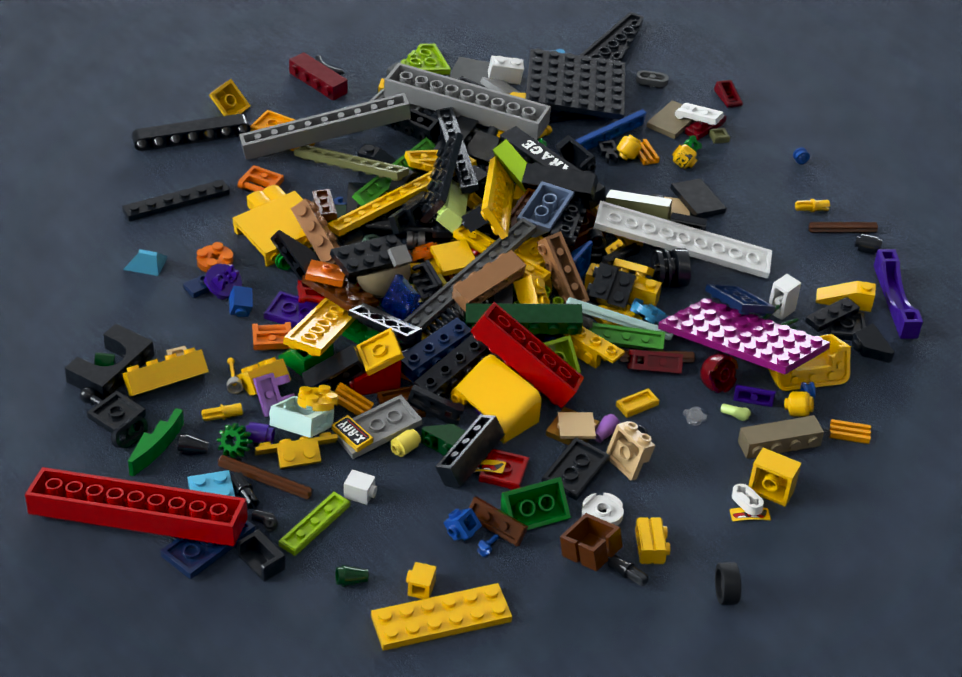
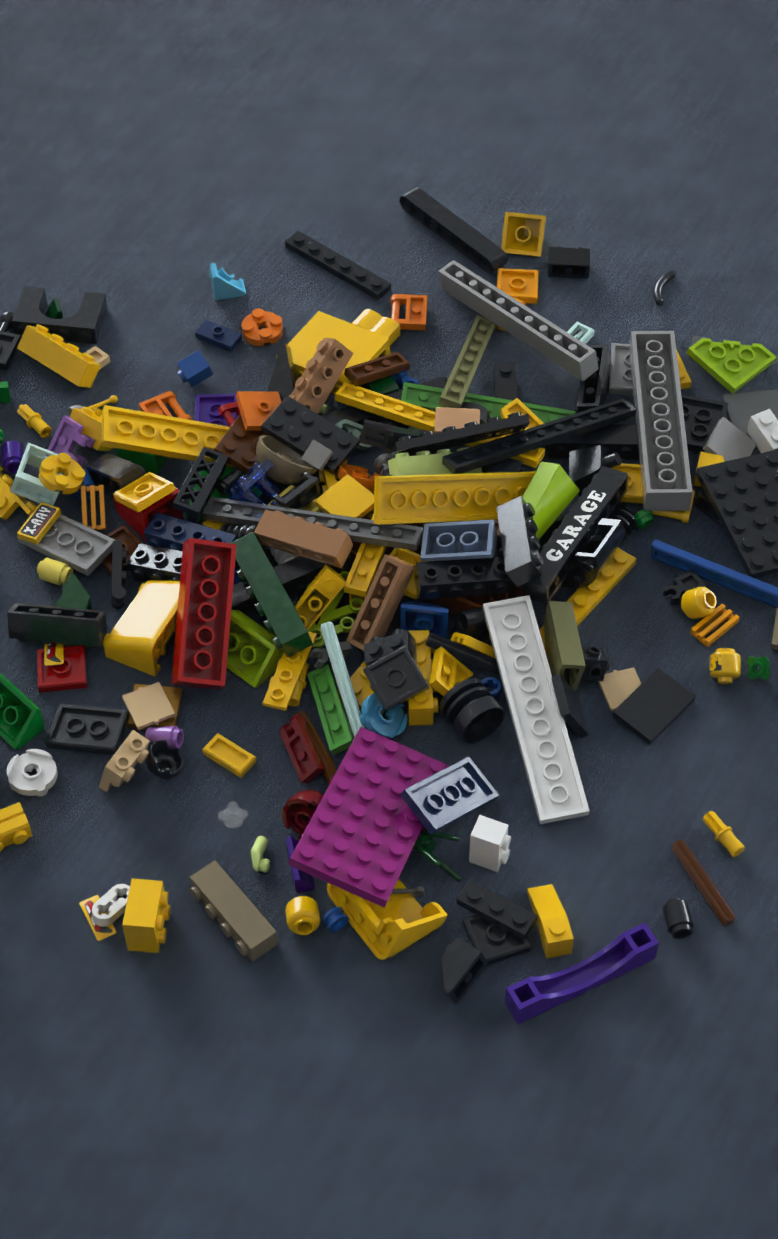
camera: 70 degrees right, 10 degrees up
dark purple plate [204,264,242,300] -> none
dark red brick [289,52,348,101] -> none
light orange tile [829,419,871,444] -> none
none -> black tile [363,645,429,712]
none -> light nougat slope [434,407,480,434]
none -> blue bush [481,677,501,700]
none -> black brick [548,246,590,279]

